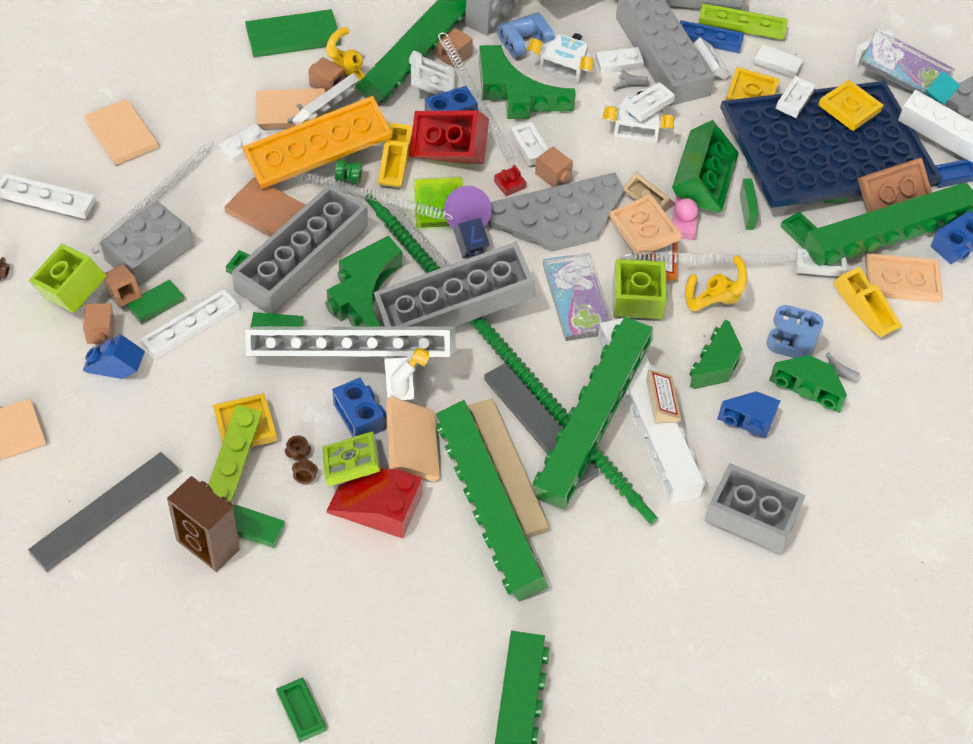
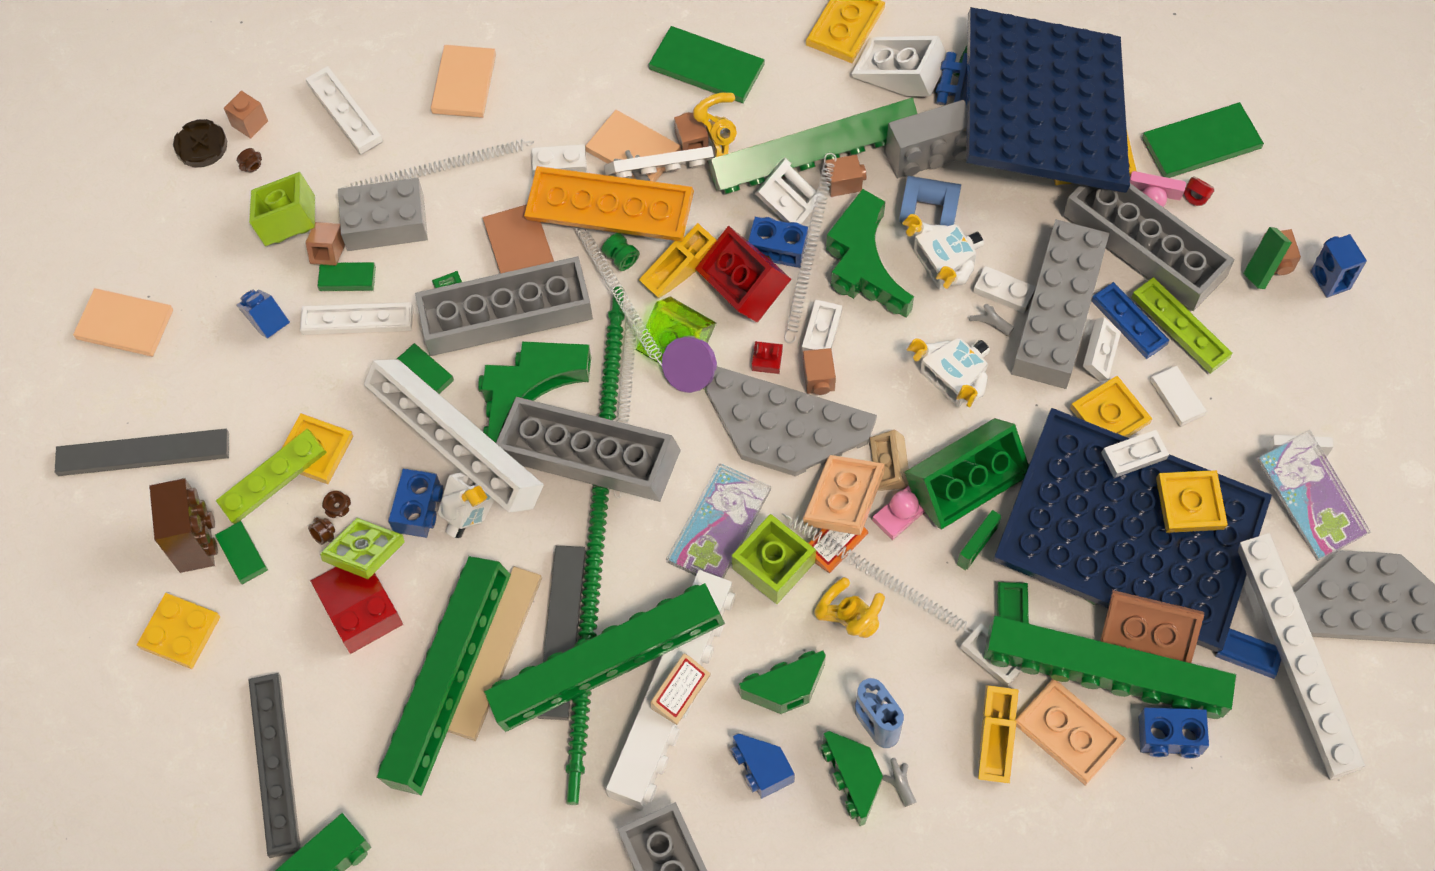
camera: 45 degrees right, 10 degrees up
nougat brick [83,303,115,345] -> none
green tile [276,677,327,743] -> none
light nougat tile [386,397,440,482] -> none
dark blue brick [454,218,490,258] -> none
white plate [625,82,675,122] -> none
teal brick [921,71,961,105] -> none
none -> yellow plate [137,593,220,669]
none -> dark grey tile [248,673,301,858]

